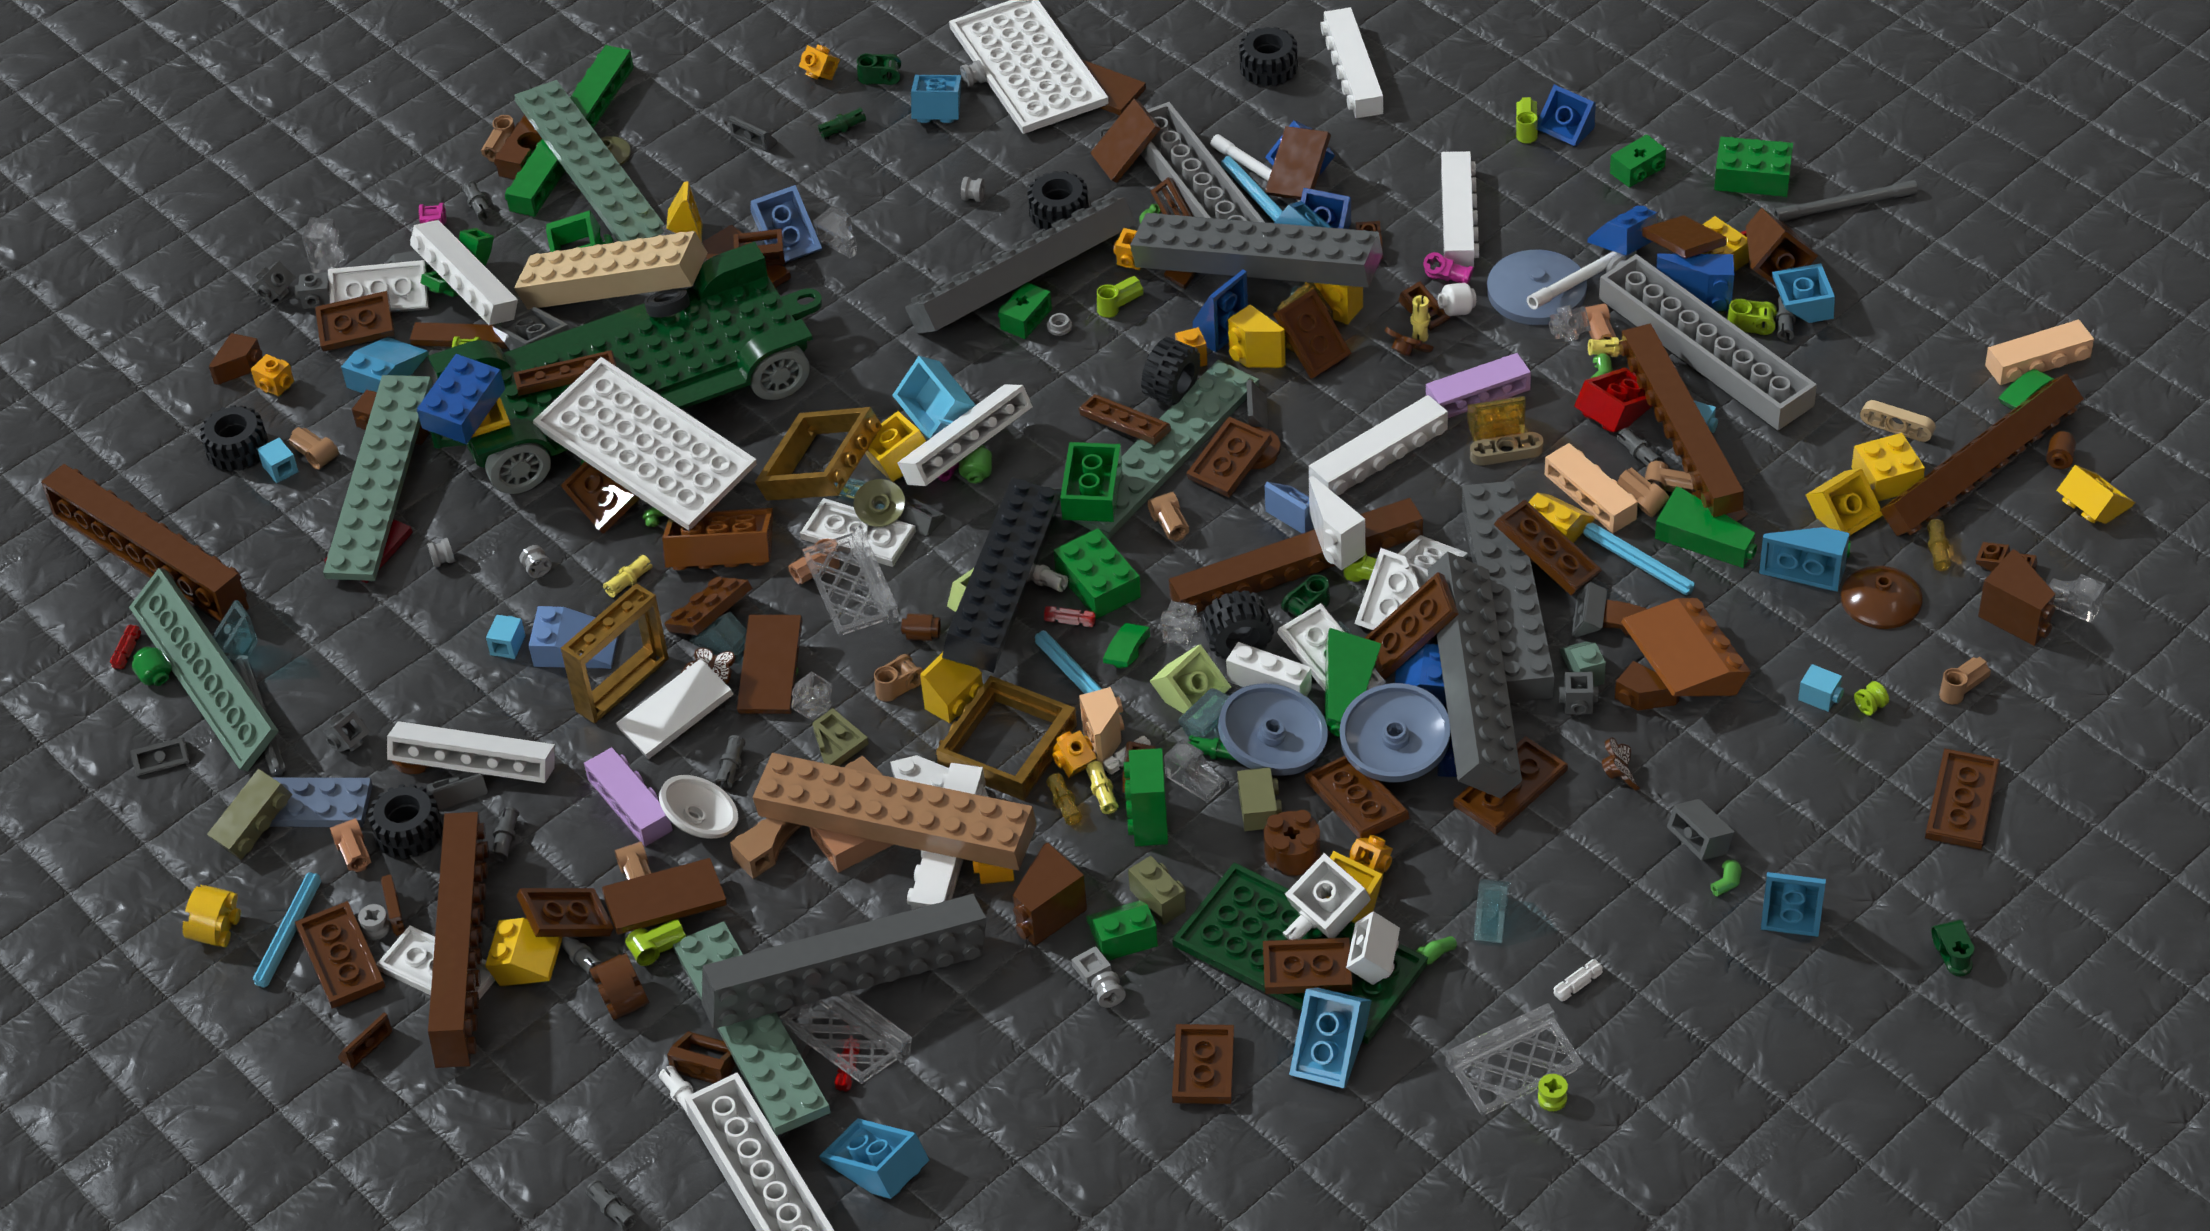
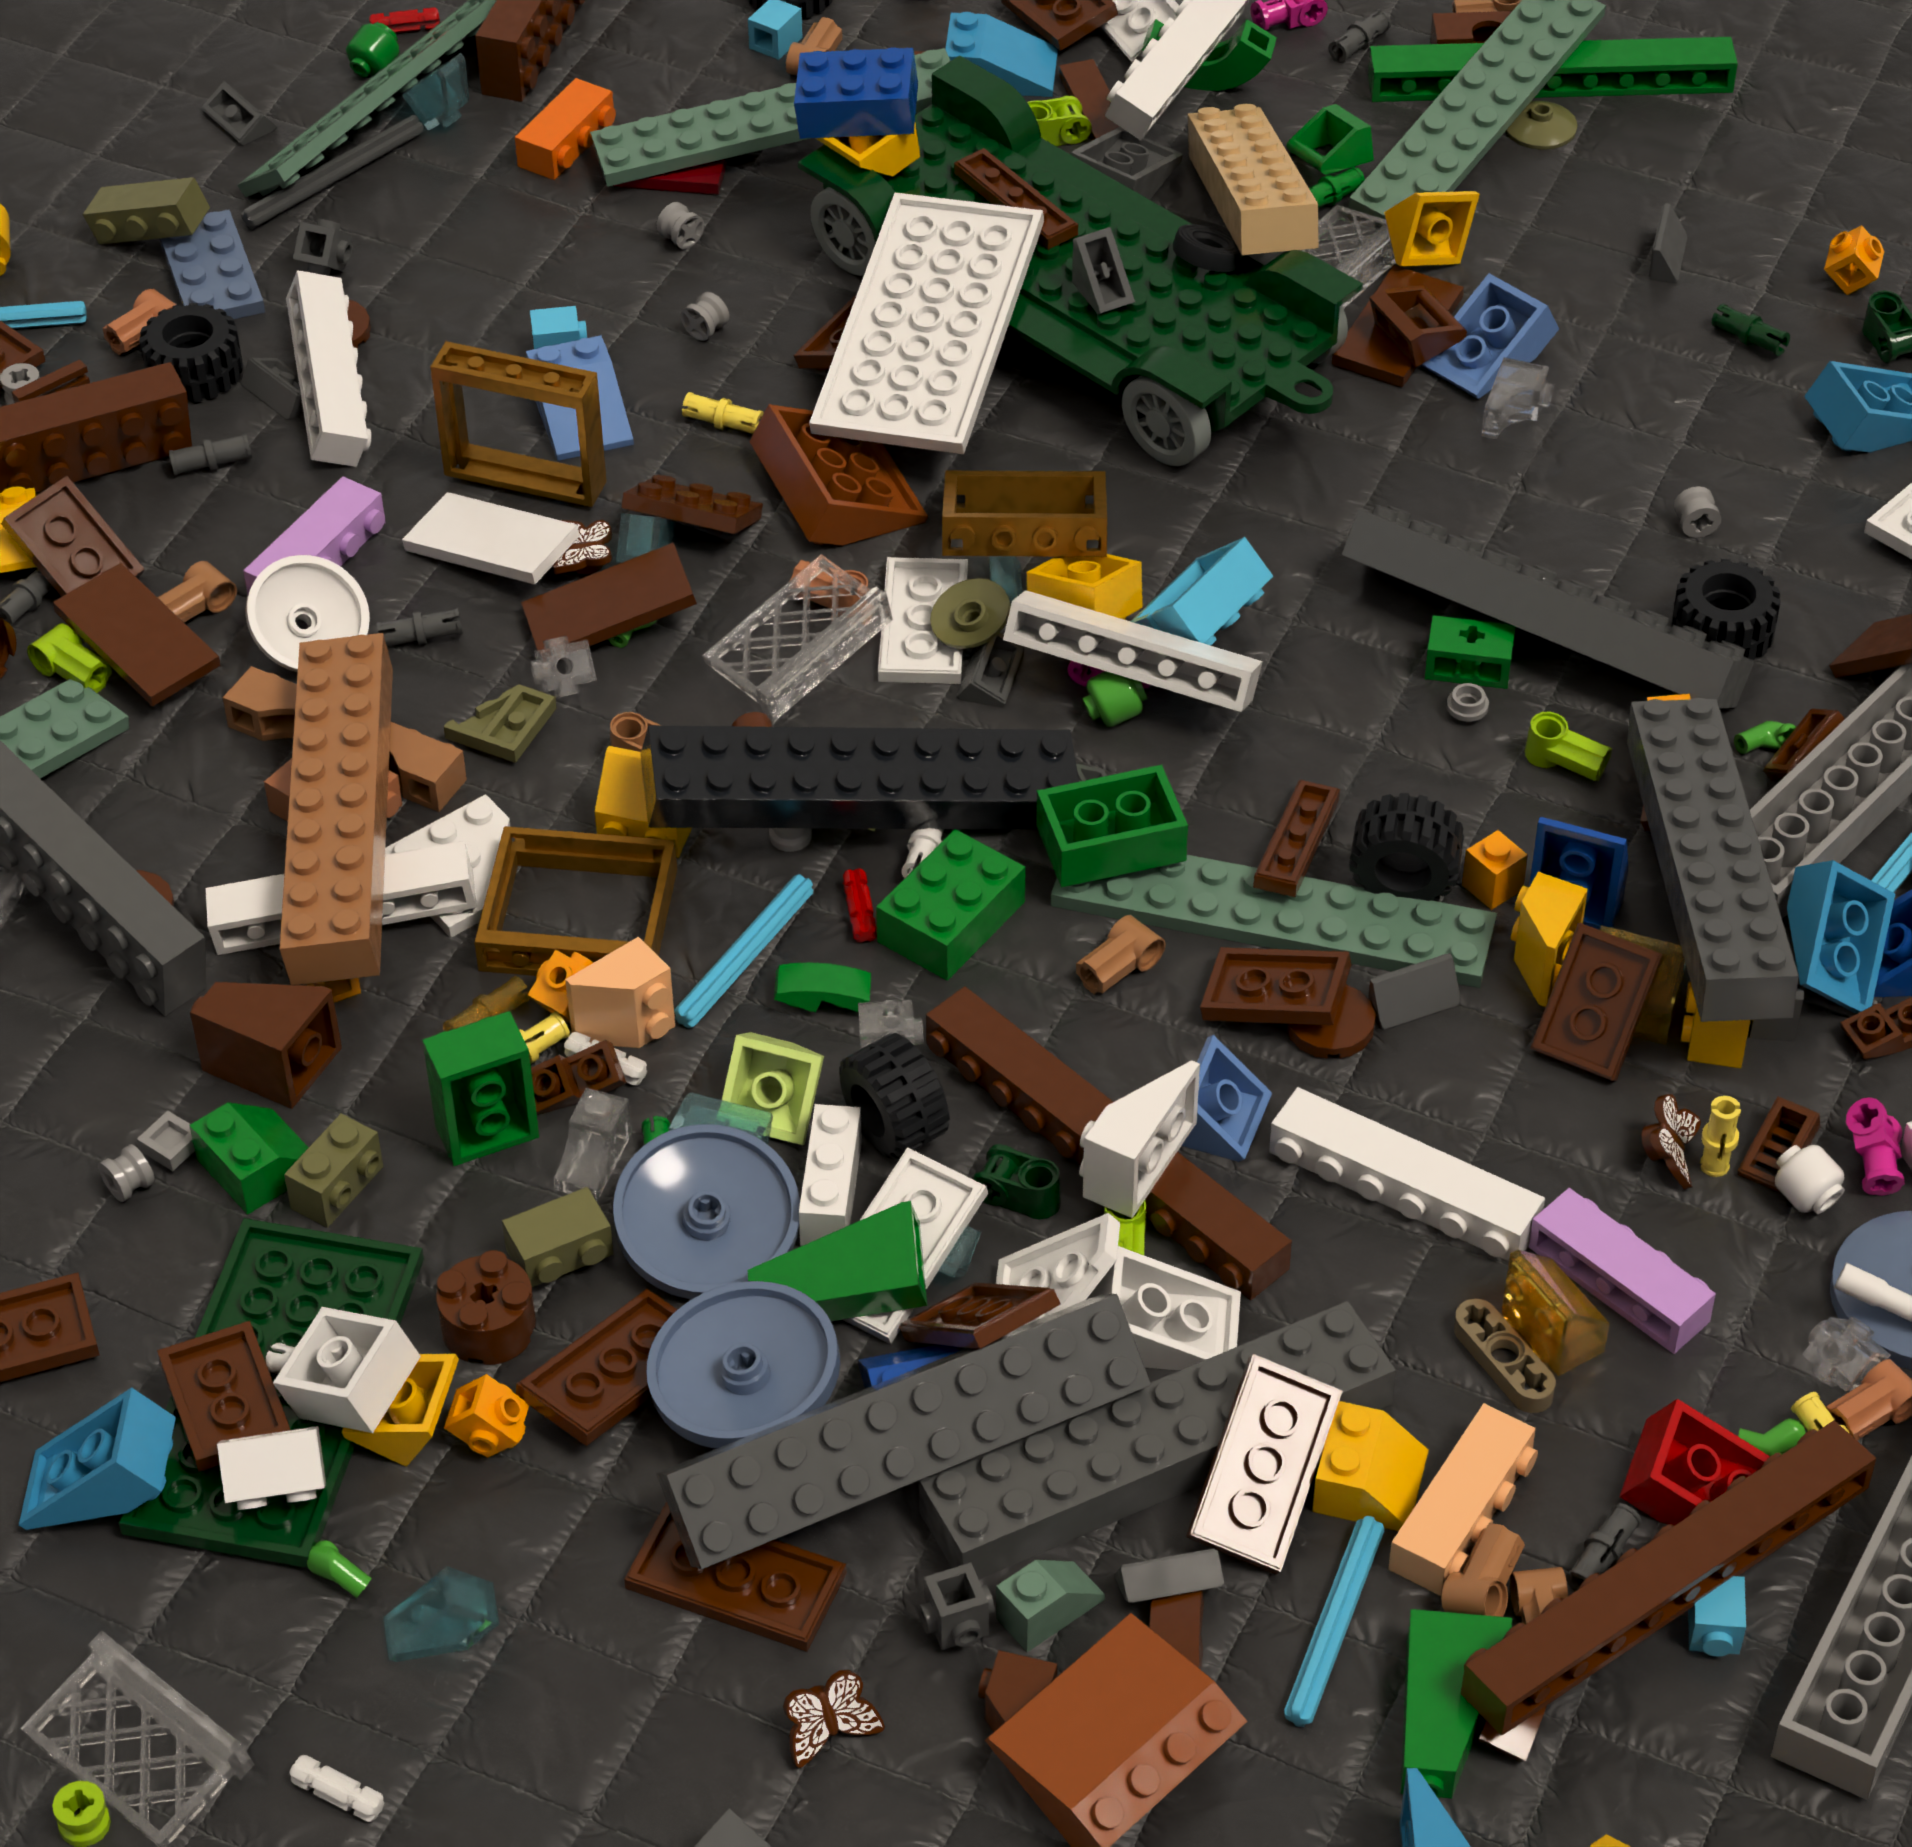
camera: 65 degrees right, 0 degrees up
none -> orange brick [515,78,616,180]
none -> dark grey slope [1072,227,1135,314]

